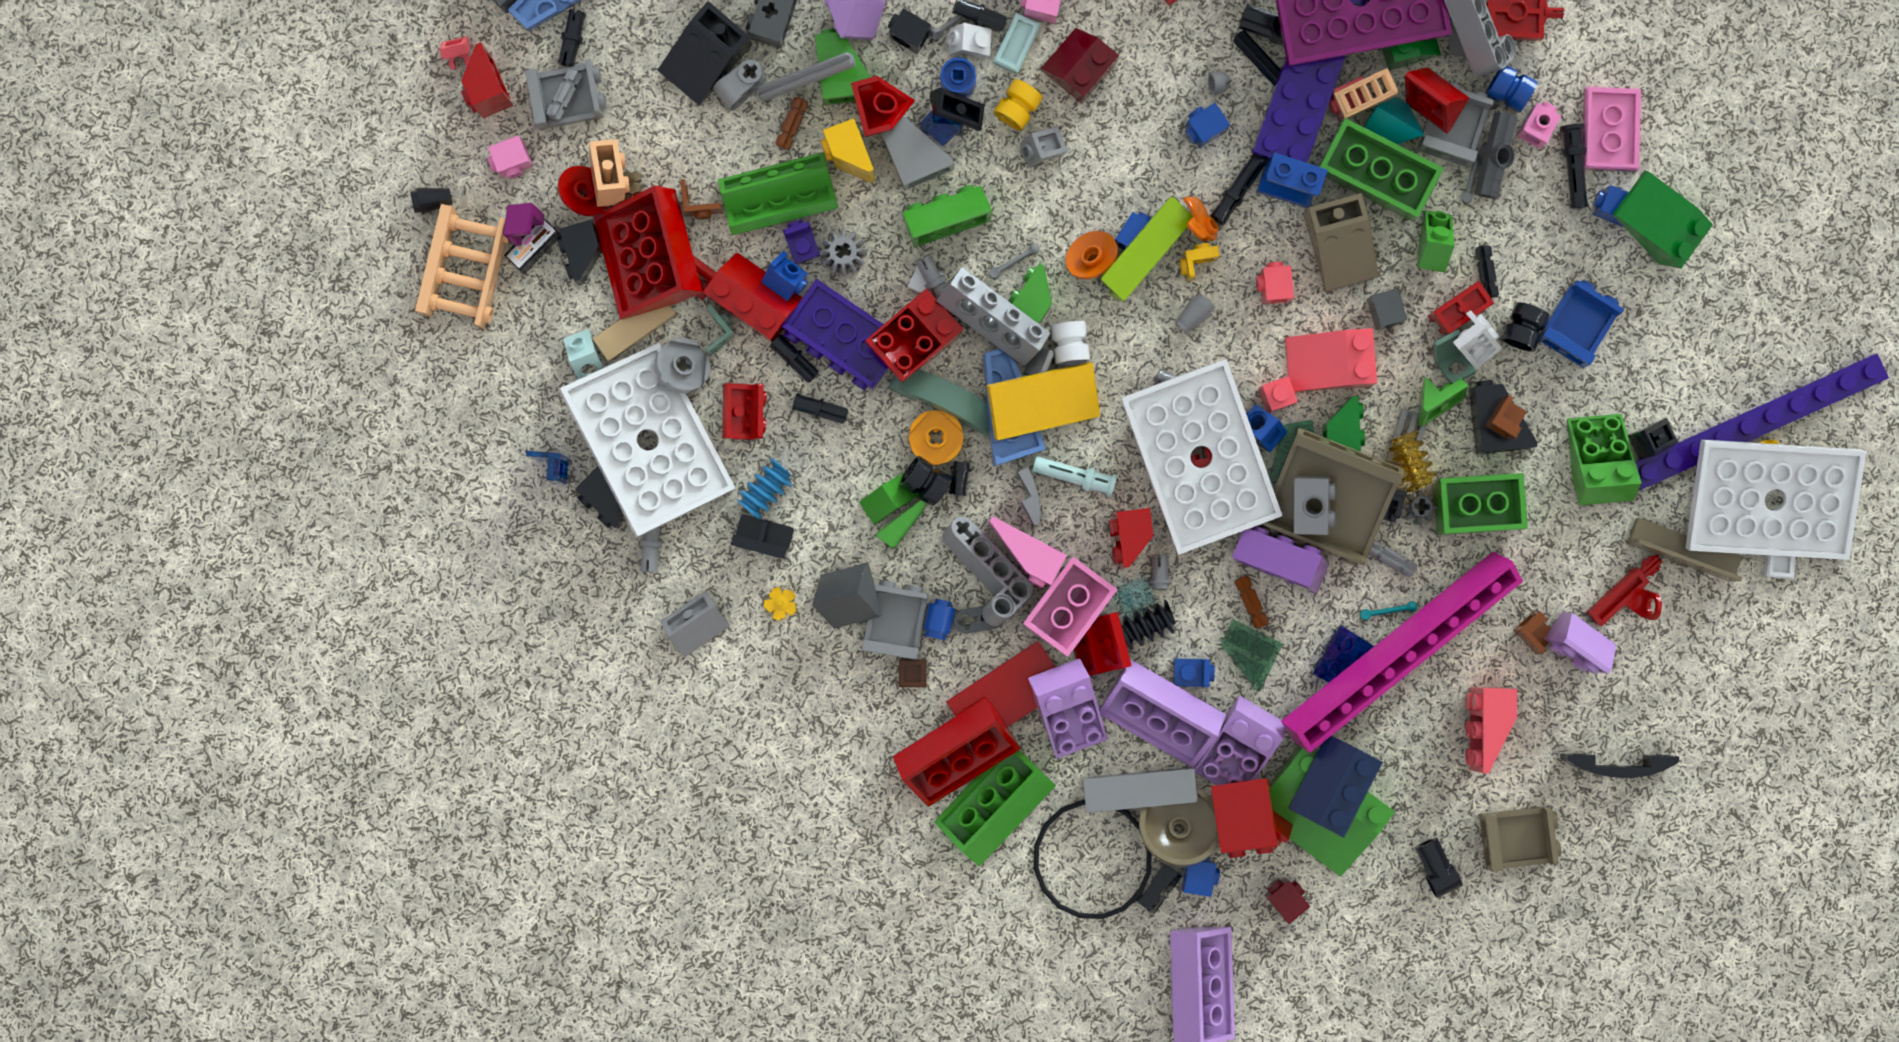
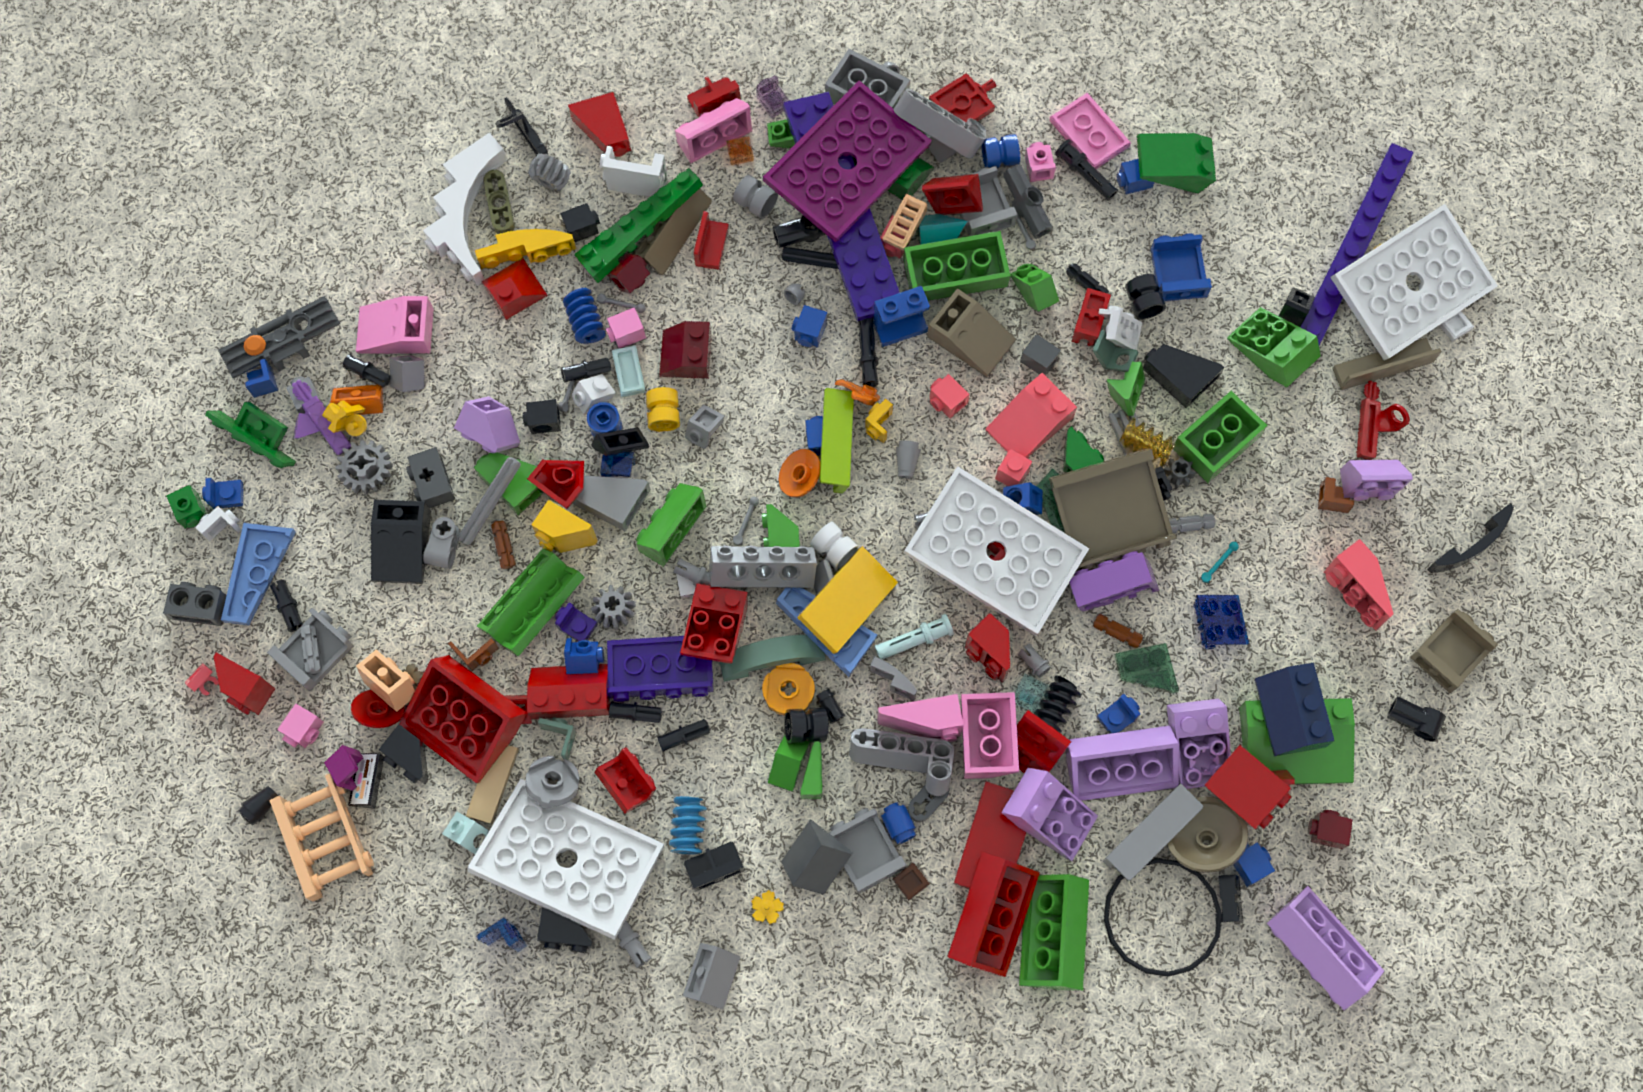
camera: 30 degrees left, 15 degrees down
dark pink brick [1281,551,1523,753] -> none
light grey brick [1294,475,1336,535] -> none
dark orange panel [1485,395,1526,440] -> none

